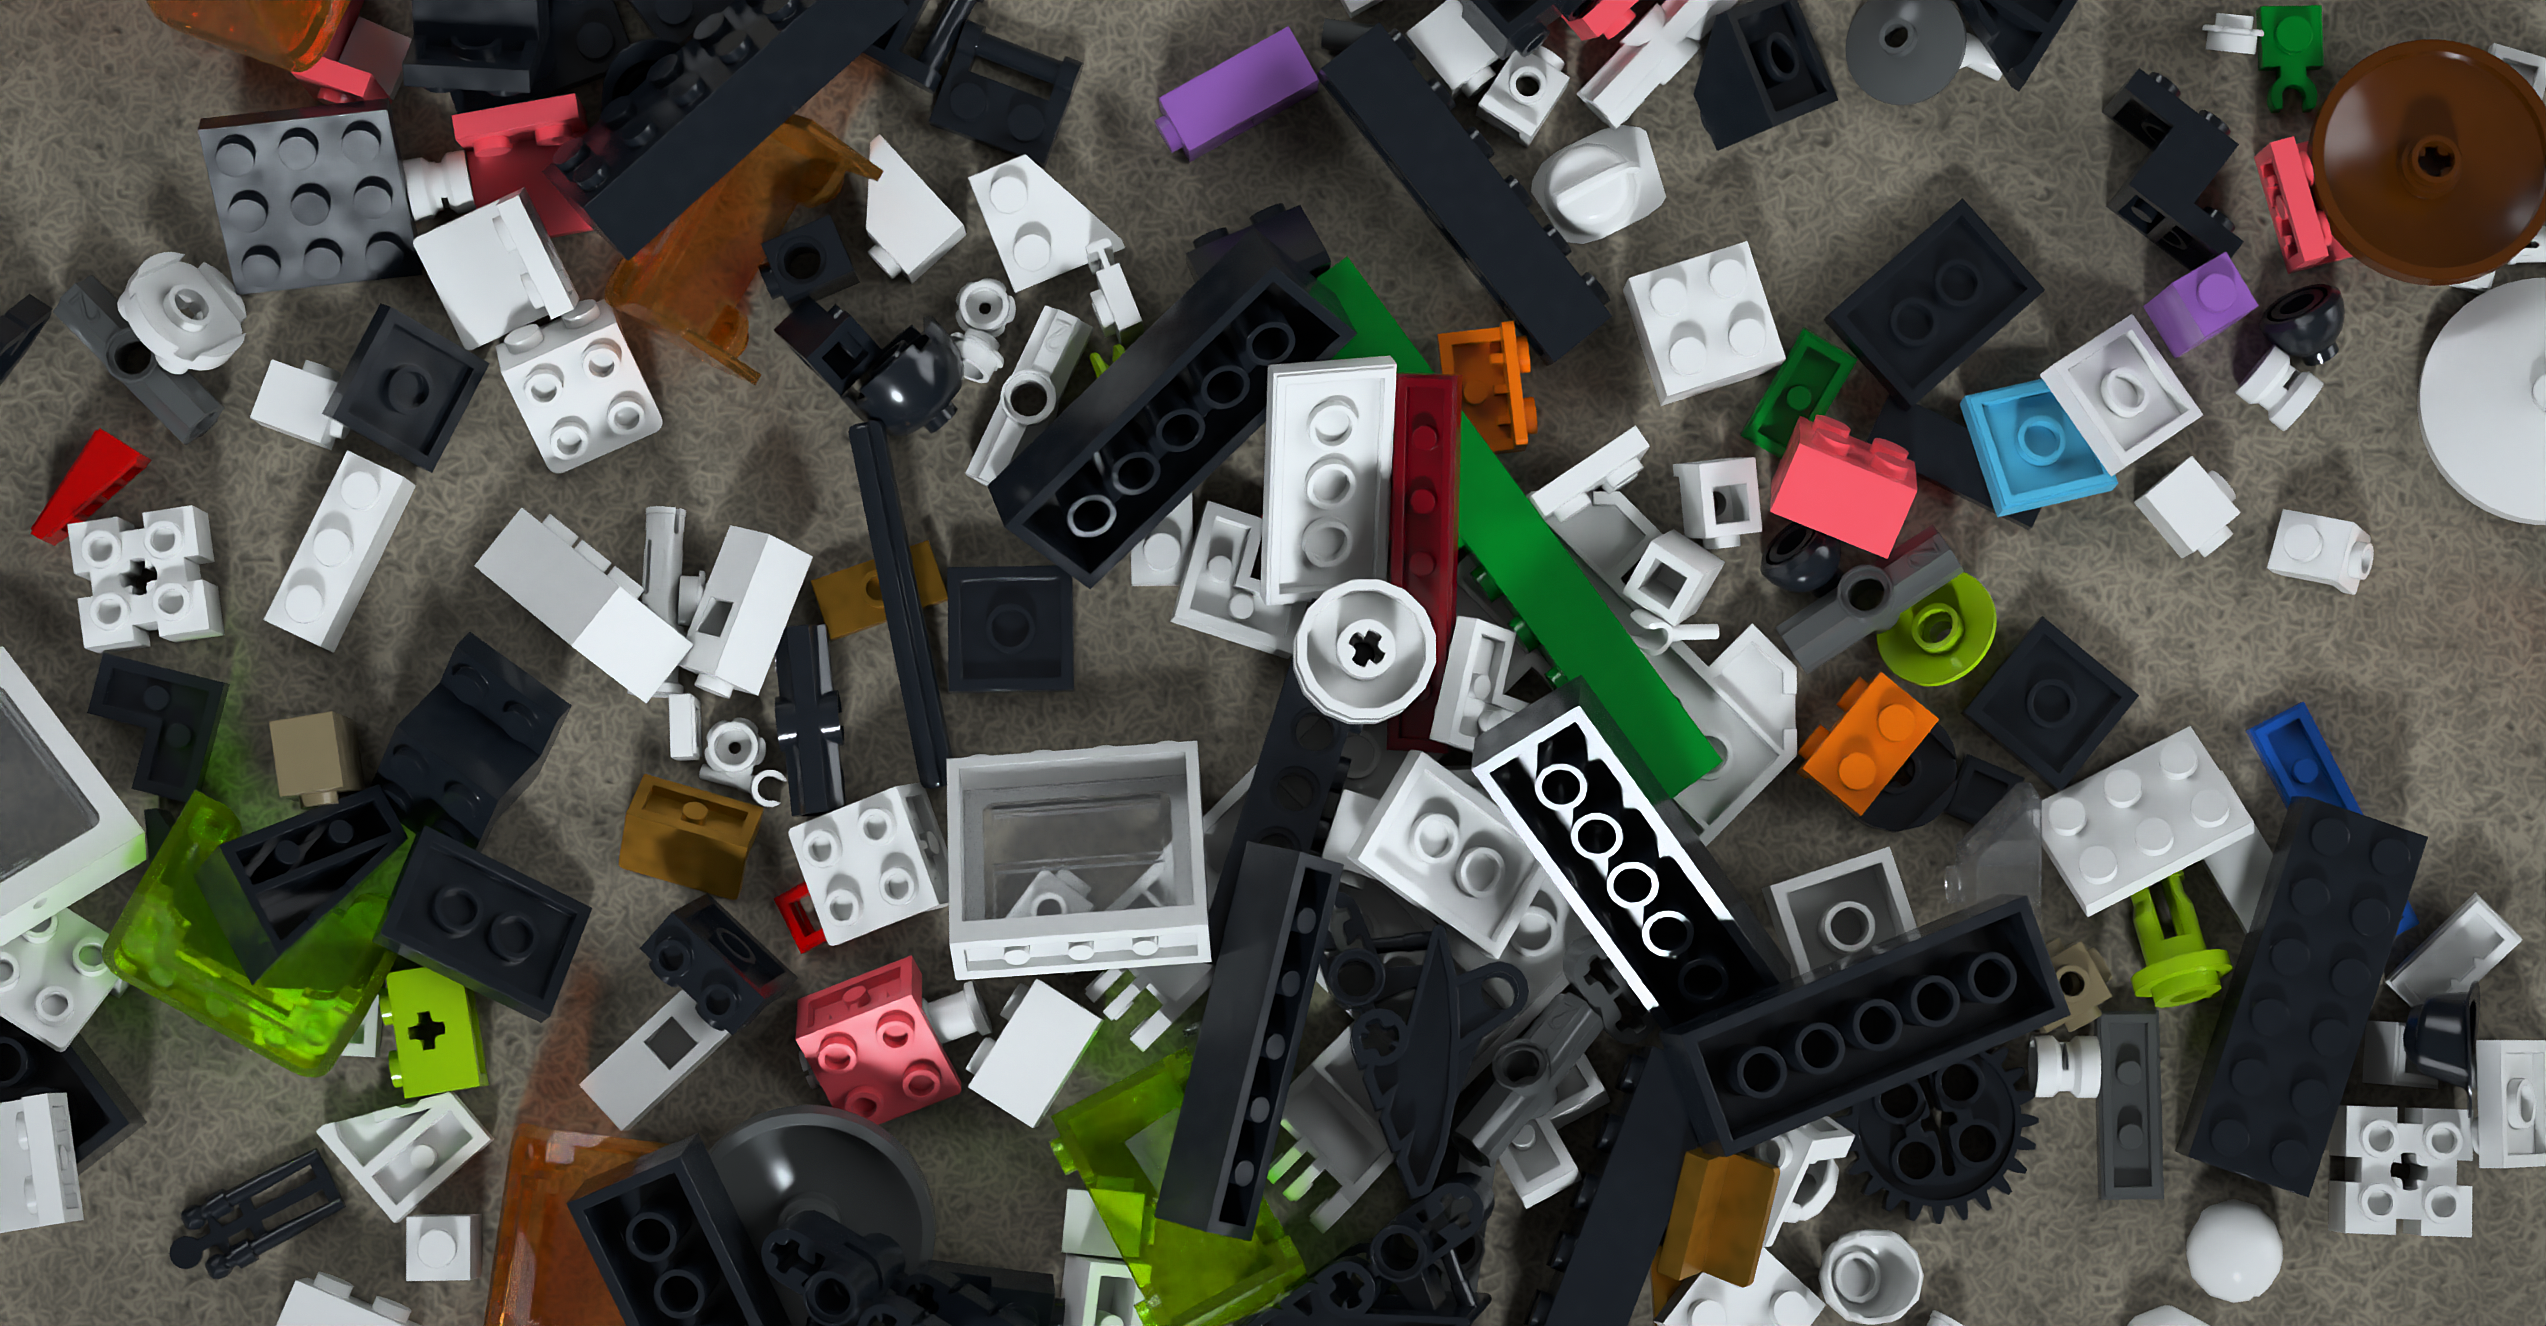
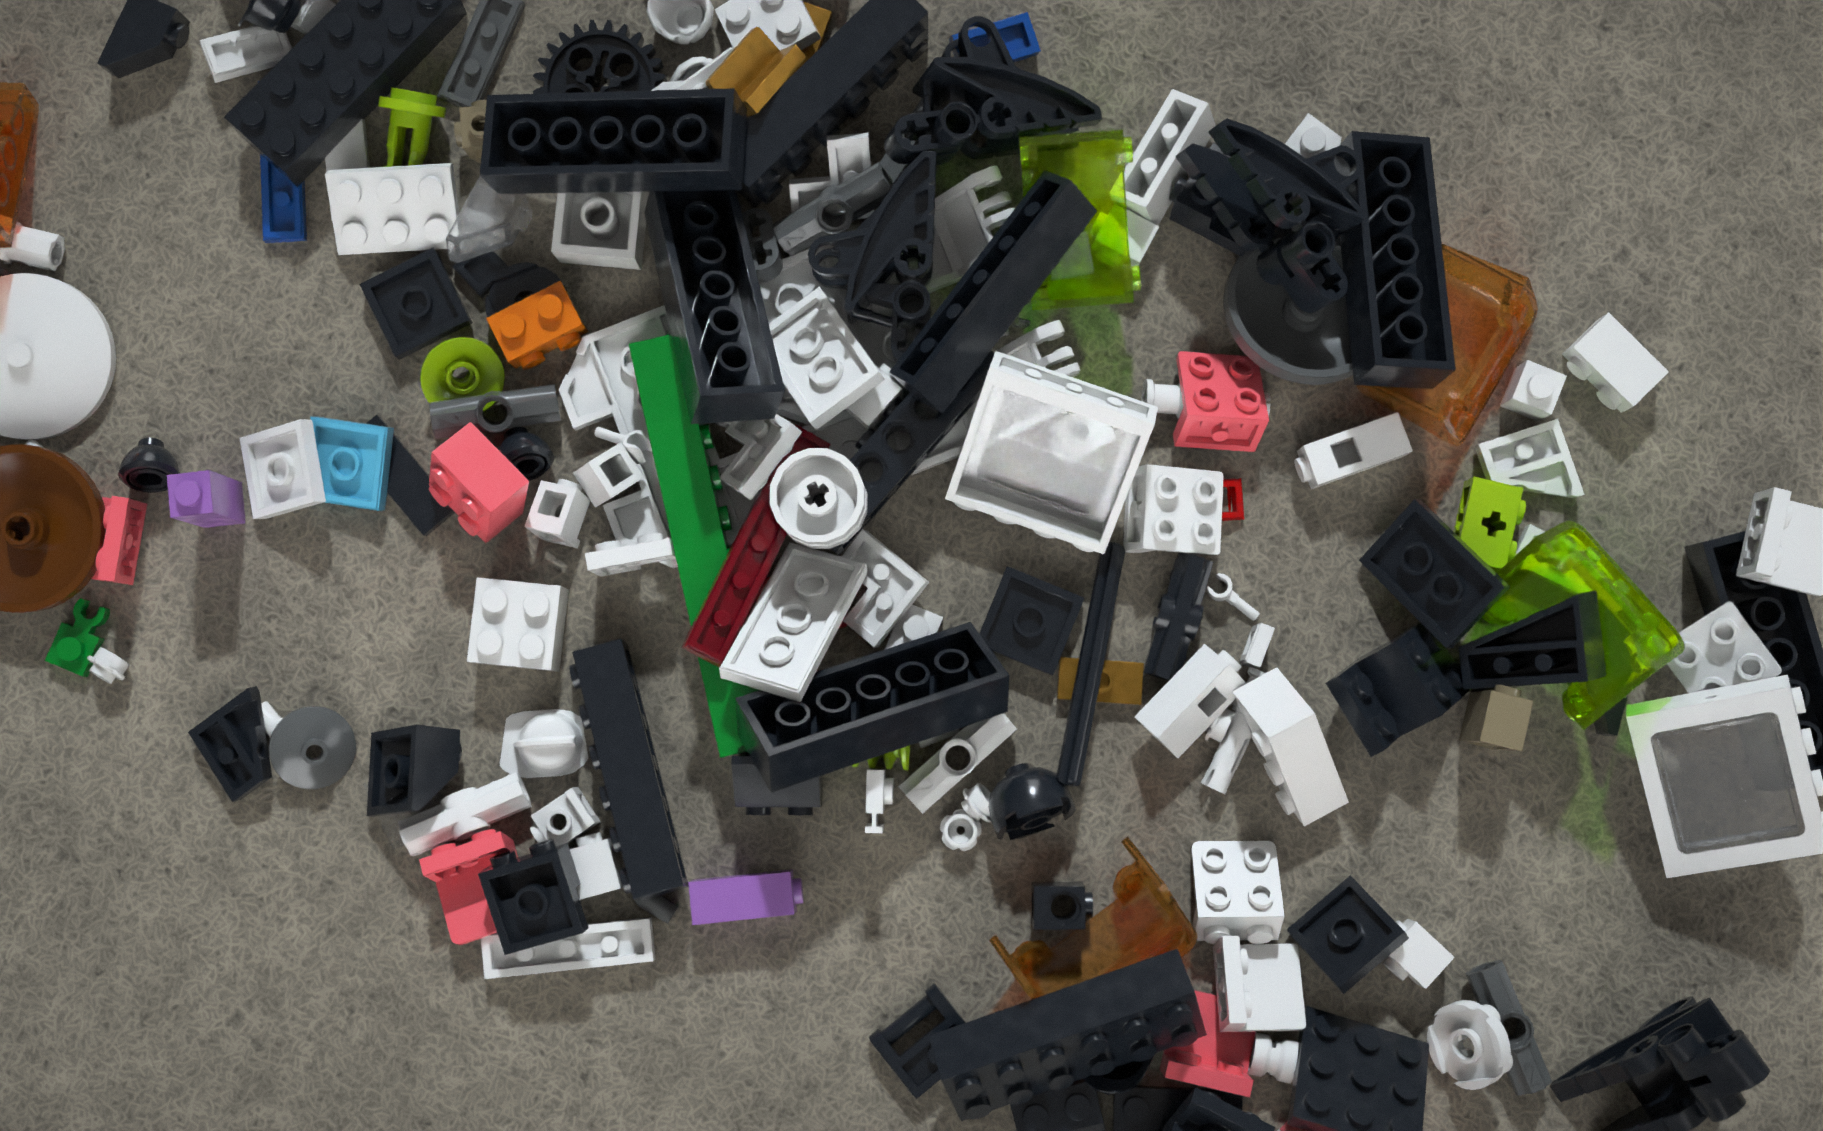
camera: 145 degrees left, 0 degrees up
red slope [31,428,152,546] -> none
white brick [67,505,225,654] -> none
black plate [87,653,230,805] -> none
black piece [169,1148,346,1279] -> none
white brick [264,450,416,653] -> none
pearl gold panel [618,774,764,900] -> none
black plate [639,893,798,1036] -> none
white plate [704,717,766,779] -> none
black brick [774,295,885,397] -> none
white slope [866,134,967,284] -> none
black plate [929,20,1084,168] -> none
white brick [966,978,1105,1128] -> none
white wing [967,154,1125,293] -> none
orange bracket [1437,321,1538,455] -> none
green plate [1740,327,1858,459] -> none
black plate [1824,198,2045,412] -> none
white wheel [2028,1035,2101,1098] -> none
black bracket [2102,68,2244,271] -> none
white brick [2134,456,2241,558] -> none
white wheel [2235,345,2324,431] -> none
white bracket [2267,509,2374,595] -> none

